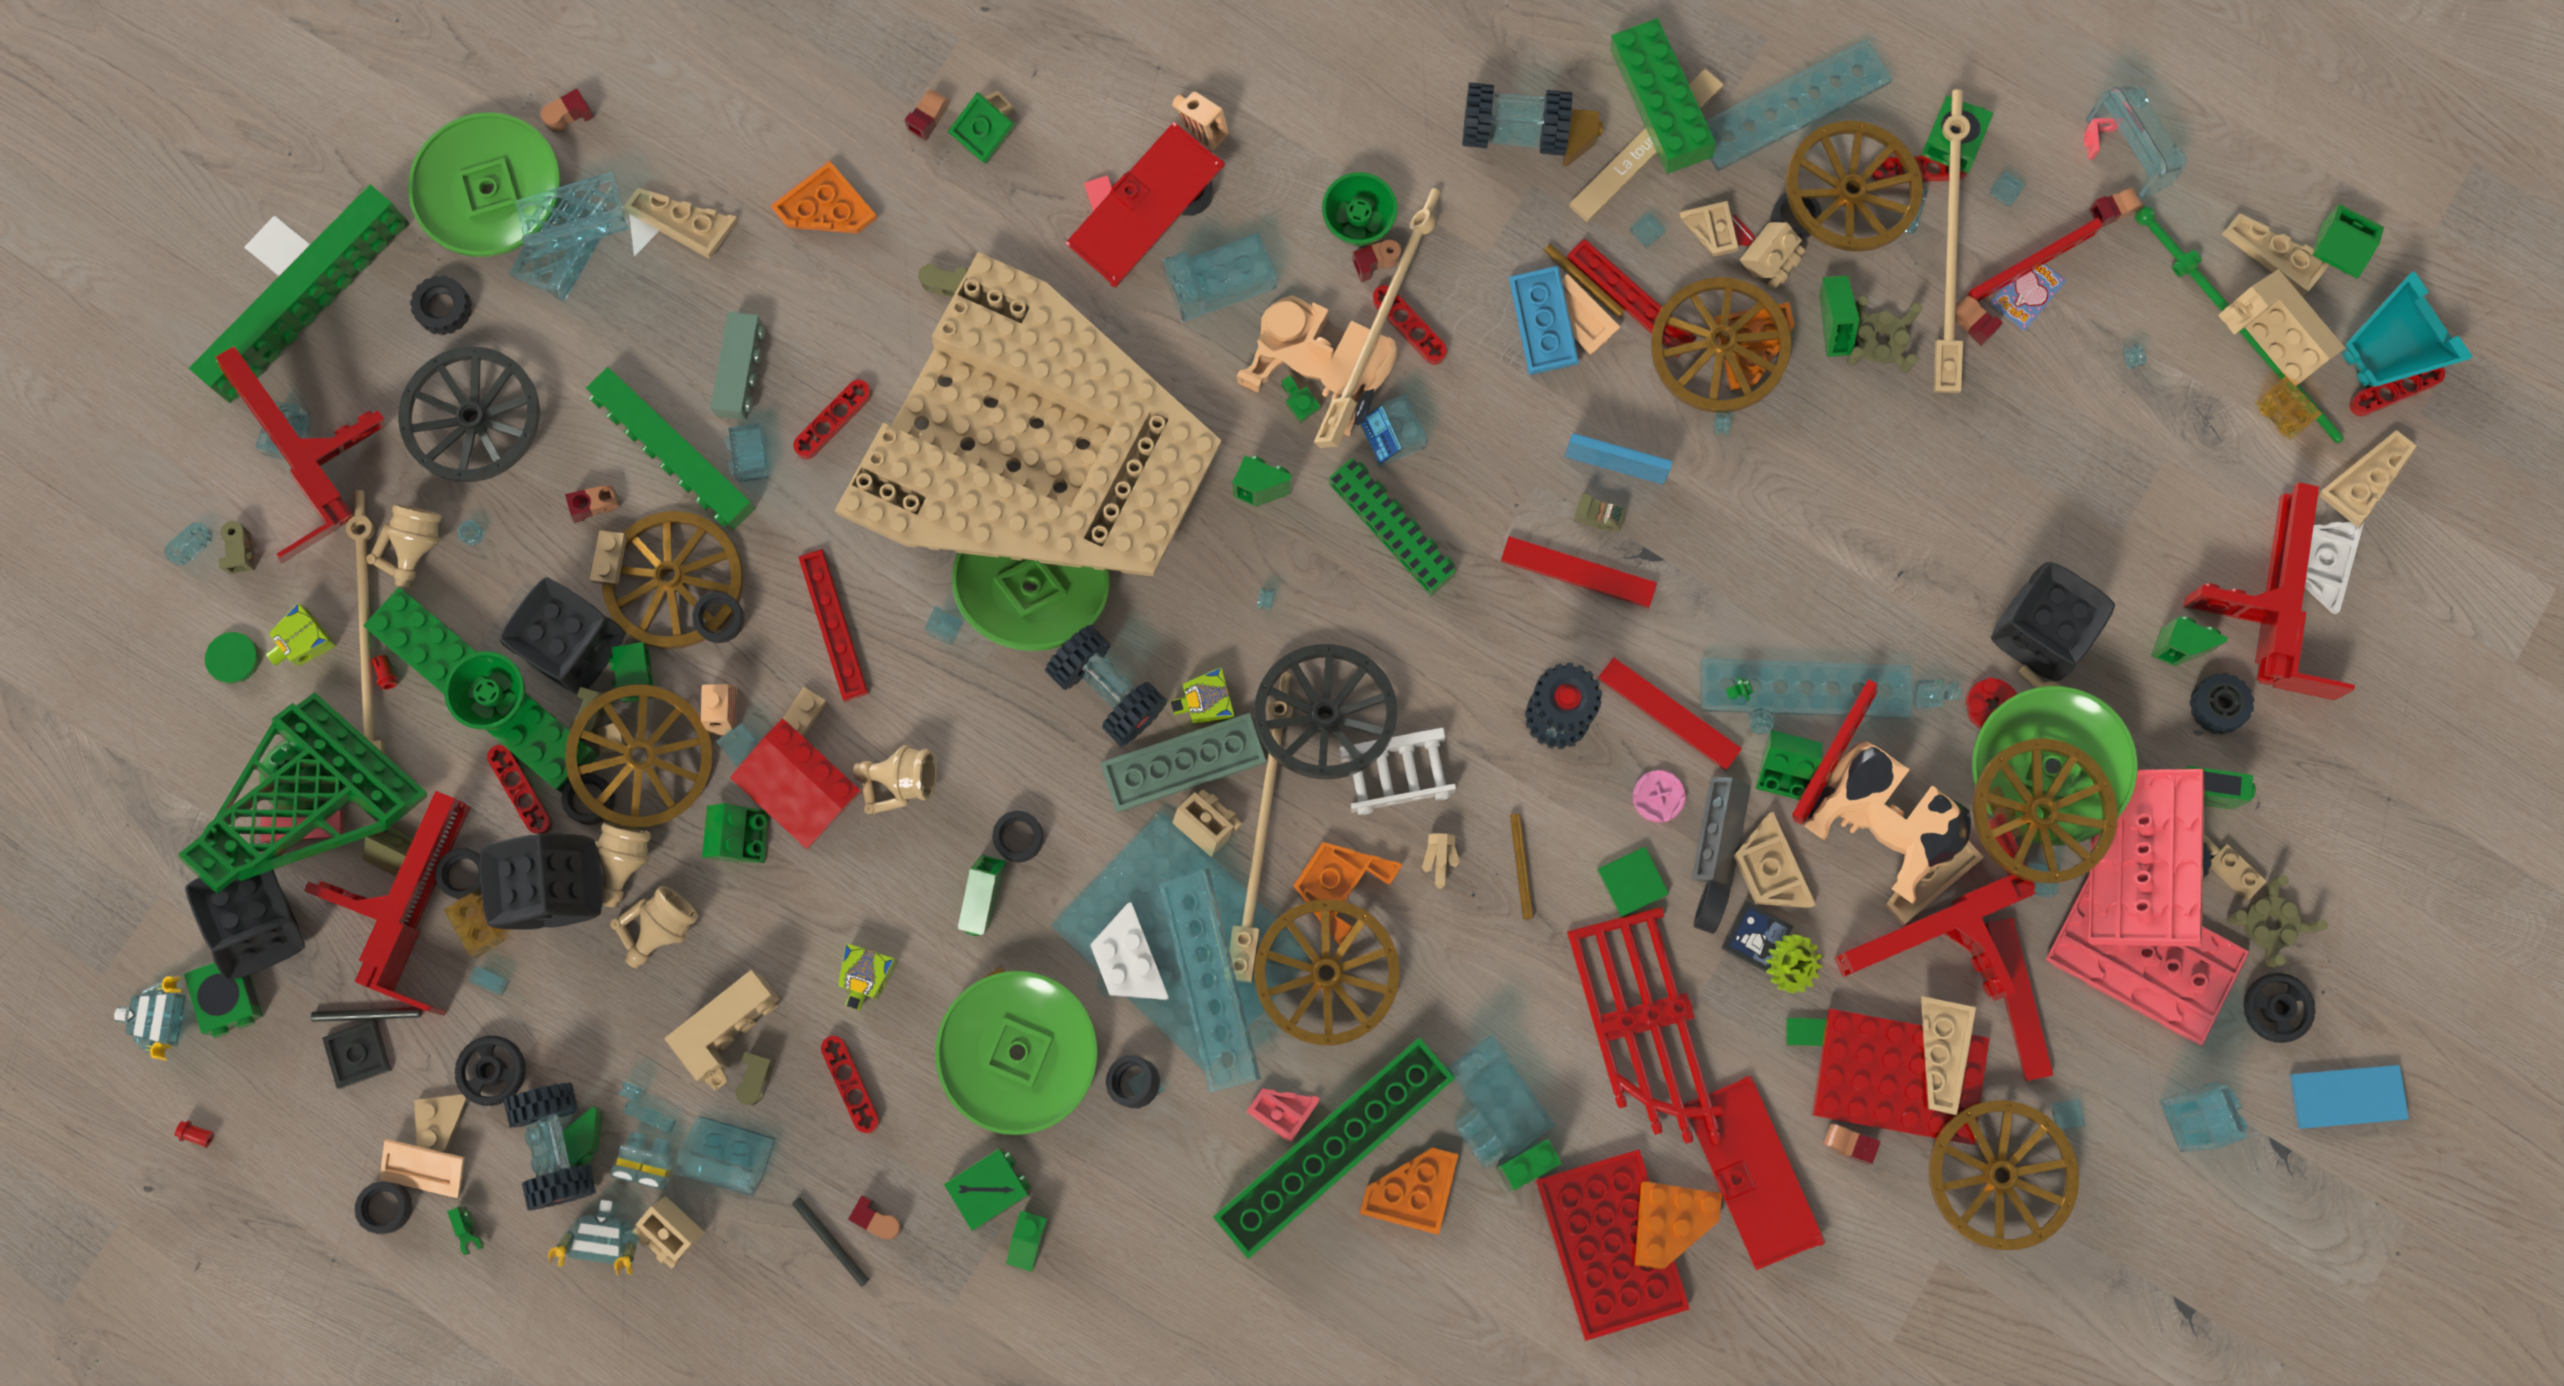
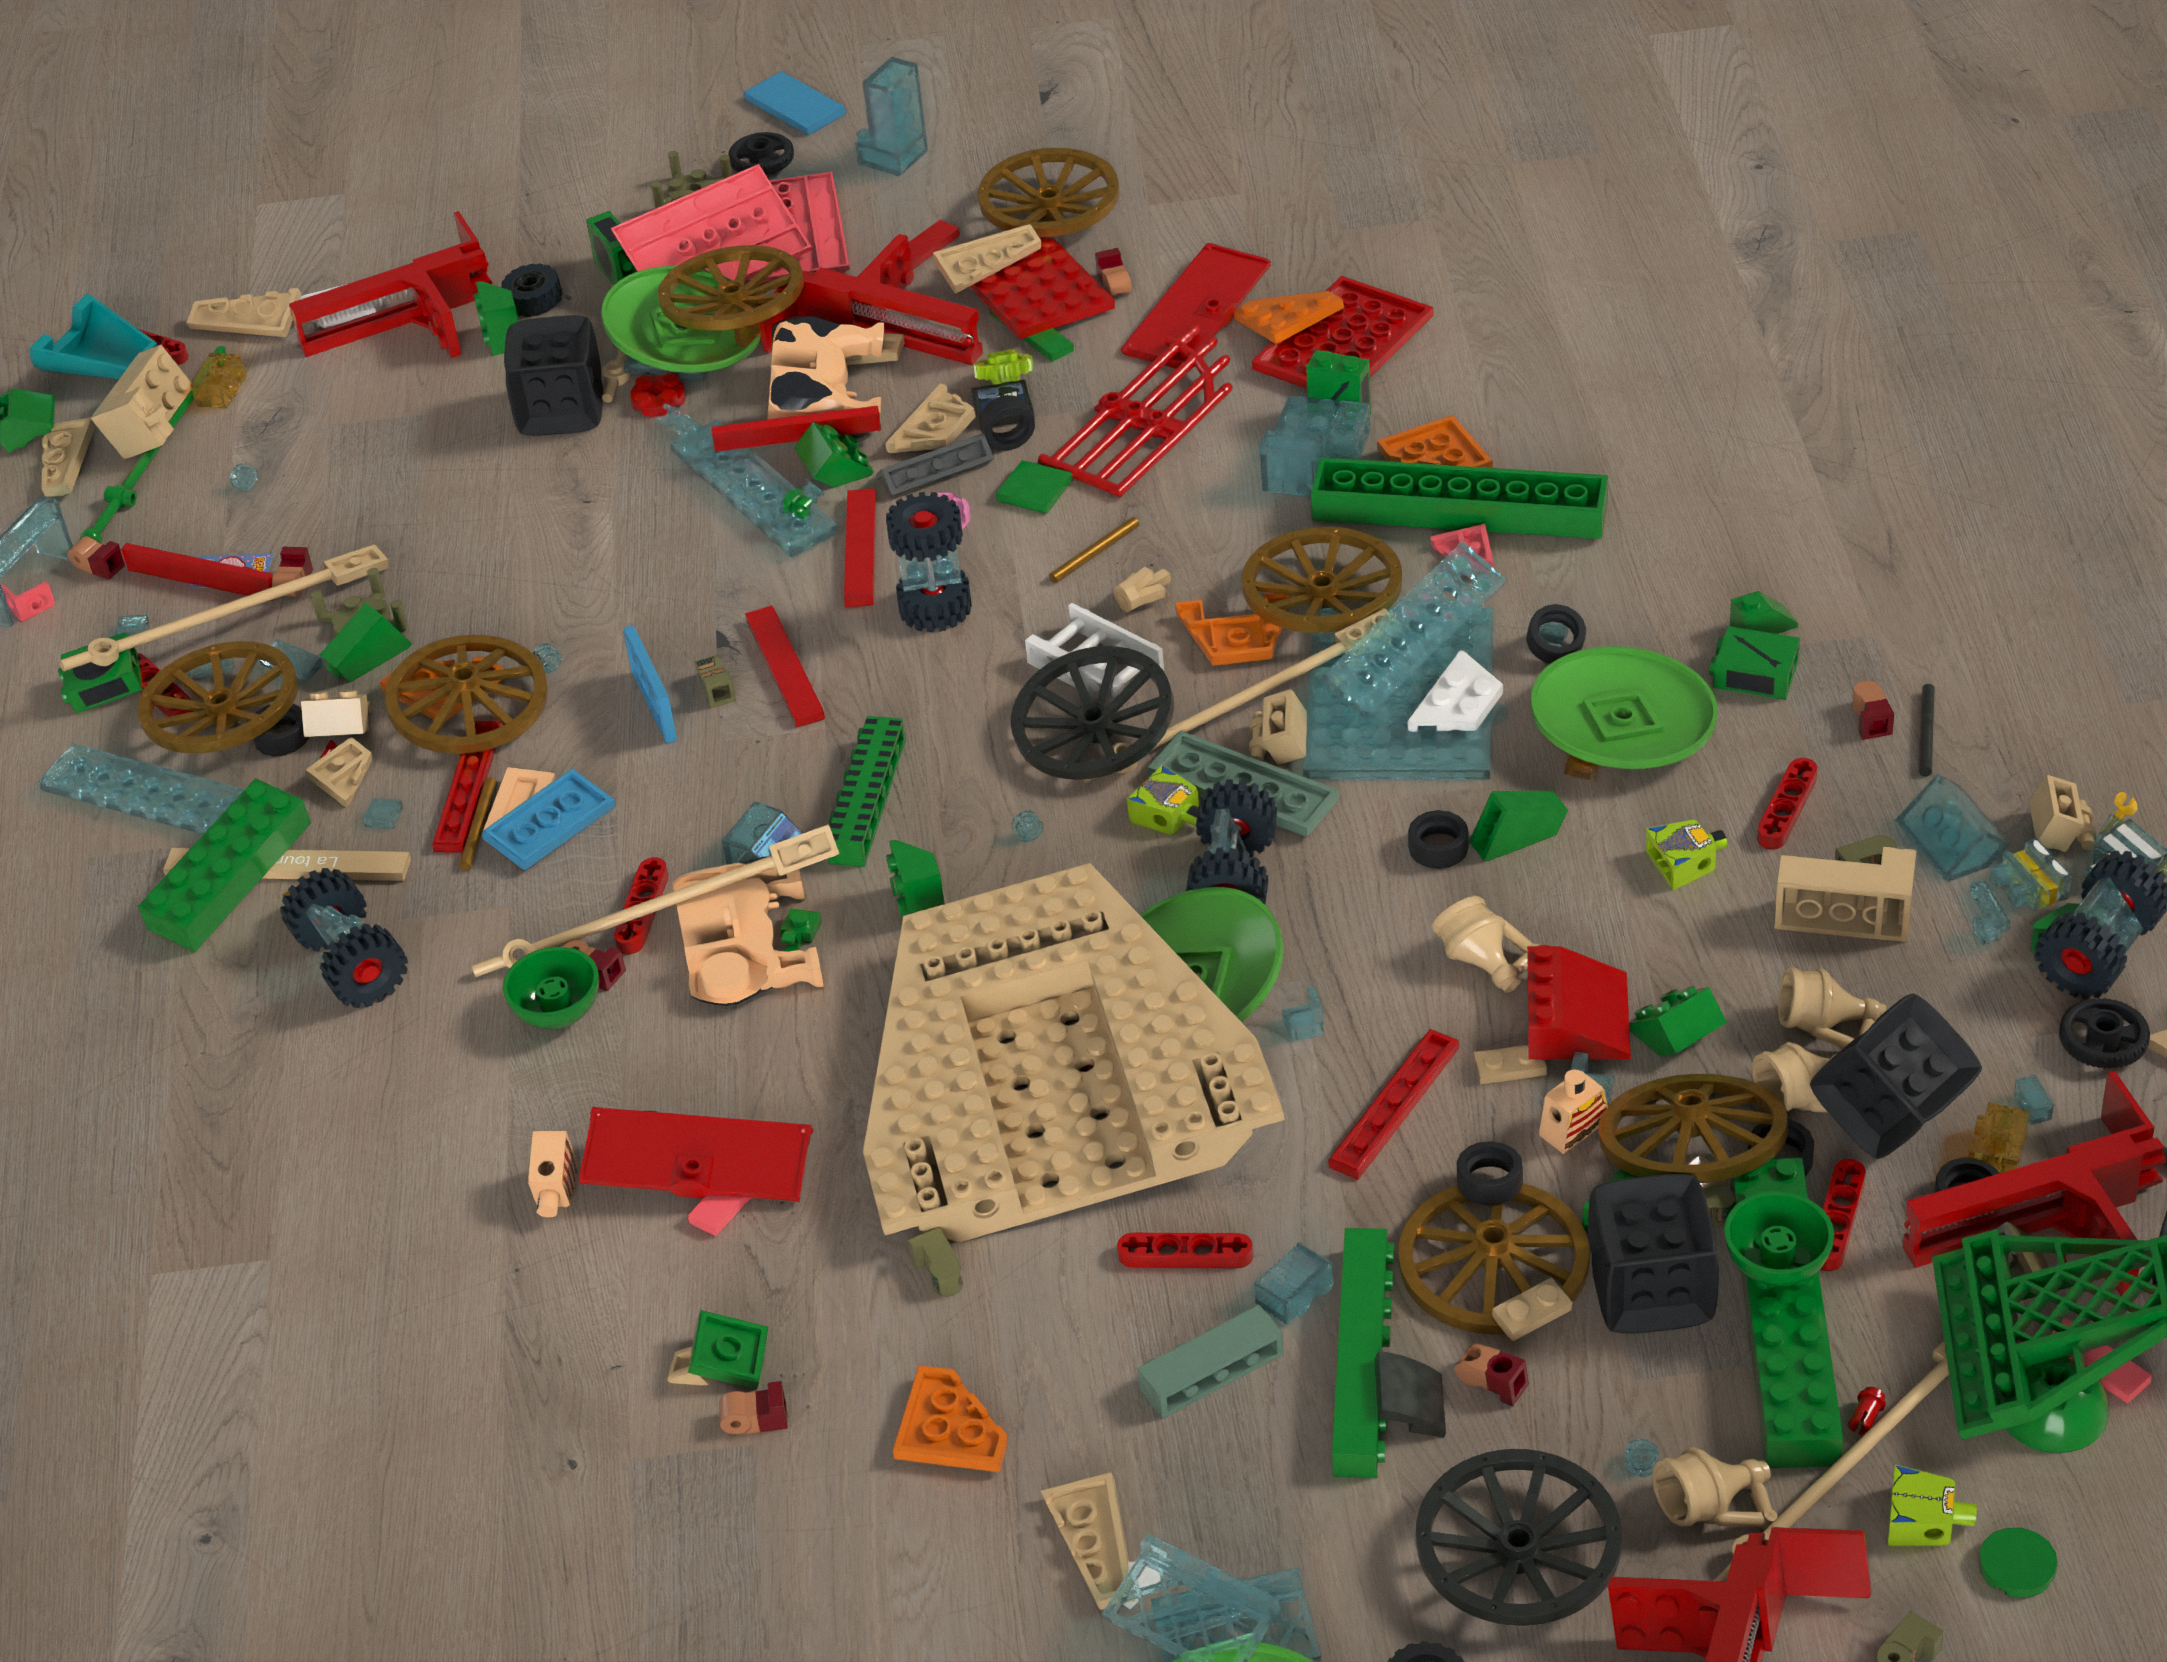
camera: 125 degrees left, 35 degrees down
clear light blue hinge [1162,233,1277,323] -> none
clear light blue tile [2050,1099,2085,1130] -> none
none -> clear light blue plate [259,639,323,683]
none -> pearl dark grey slope [1374,1351,1446,1437]

